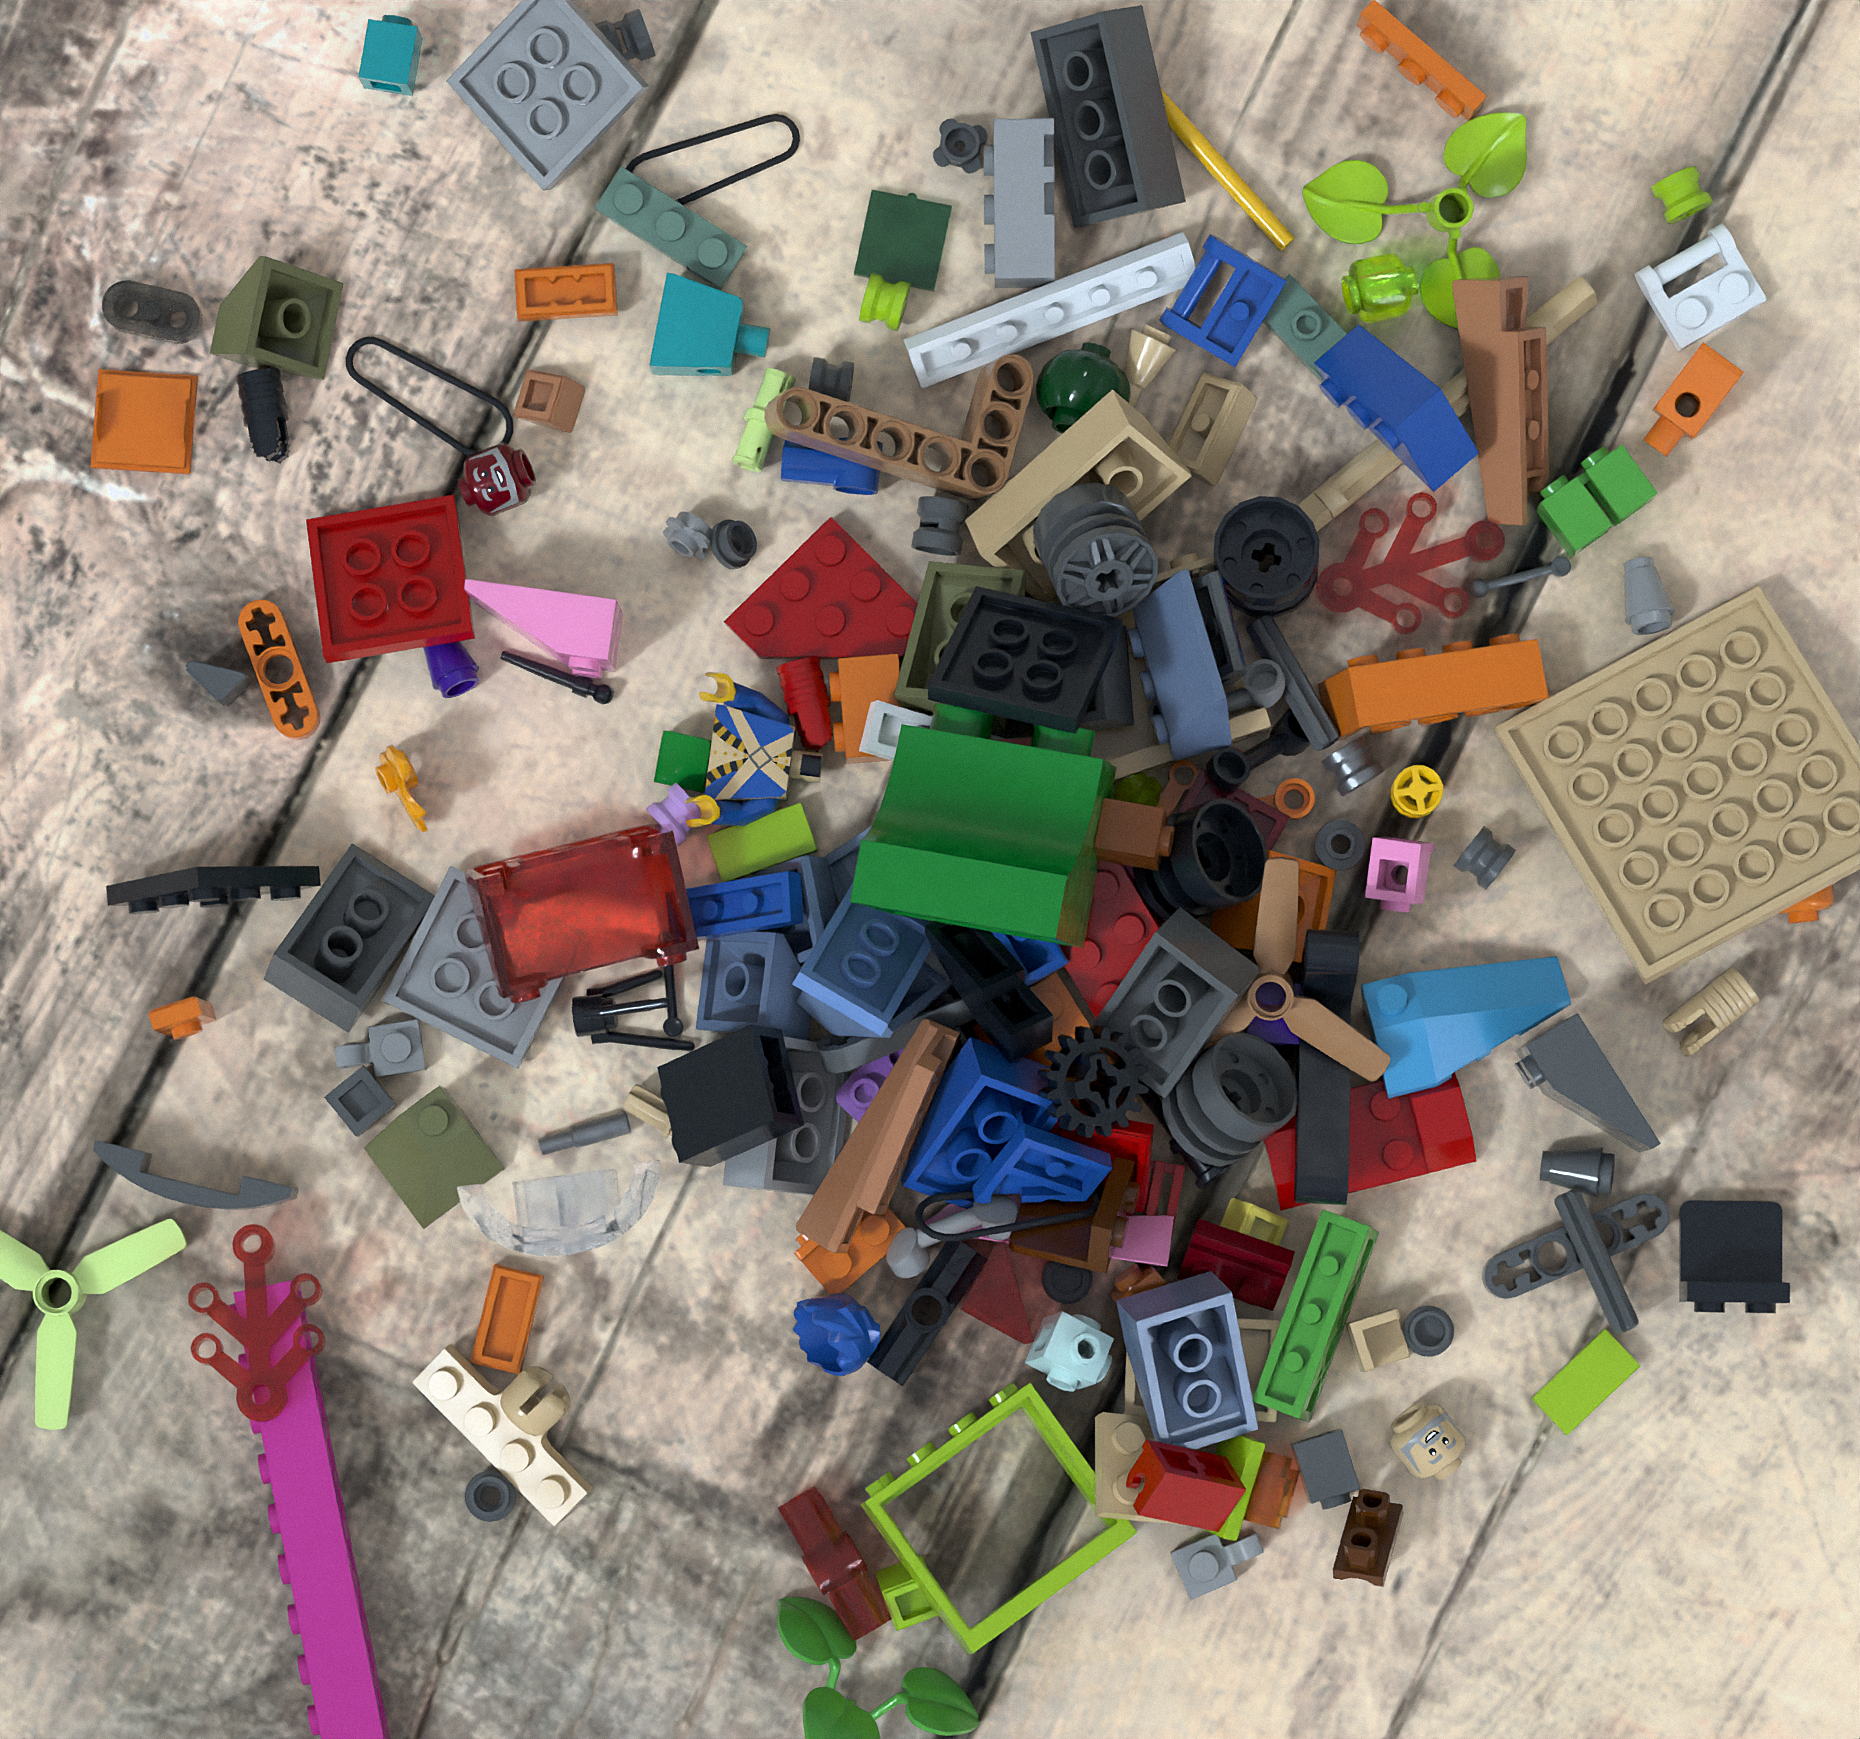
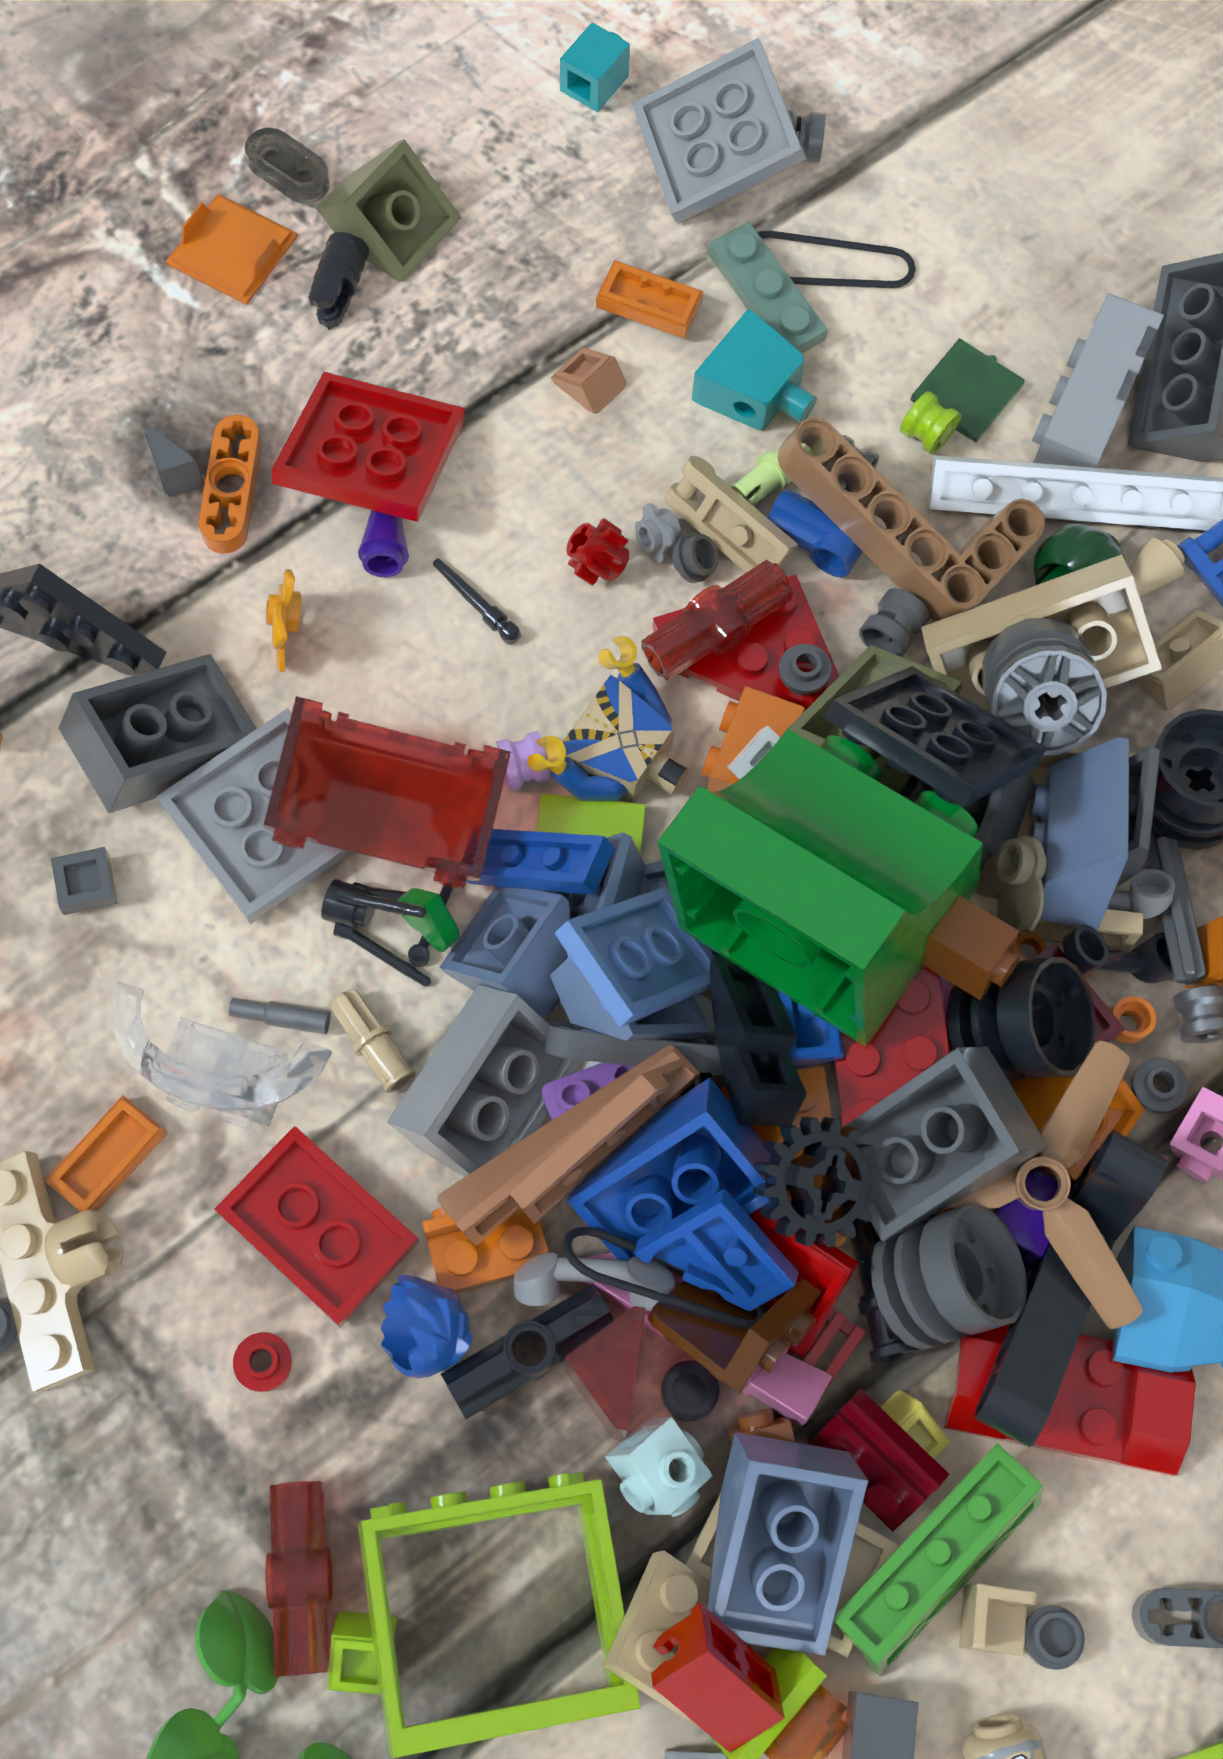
camera: 15 degrees right, 15 degrees down
light grey plate [334,1019,427,1078] -> none
black piece [345,337,513,456] -> none
olive slope [364,1085,505,1229] -> none
dark red head [458,443,536,516] -> none
bright pink slope [464,579,623,678] -> none
green slope [654,730,712,793] -> none
black brick [657,1024,804,1167] -> none
red hinge [776,656,834,752] -> none
dark grey plate [933,119,988,174] -> none
none -> red plate [214,1126,419,1328]
none -> red plate [233,1332,292,1393]
none -> green tile [397,888,460,952]
none -> red gear [566,518,630,586]
none -> clear red piece [641,560,794,681]
none -> tan plate [665,456,798,585]
none -> dark grey plate [779,644,832,695]
none -> dark tan plate [976,835,1047,933]

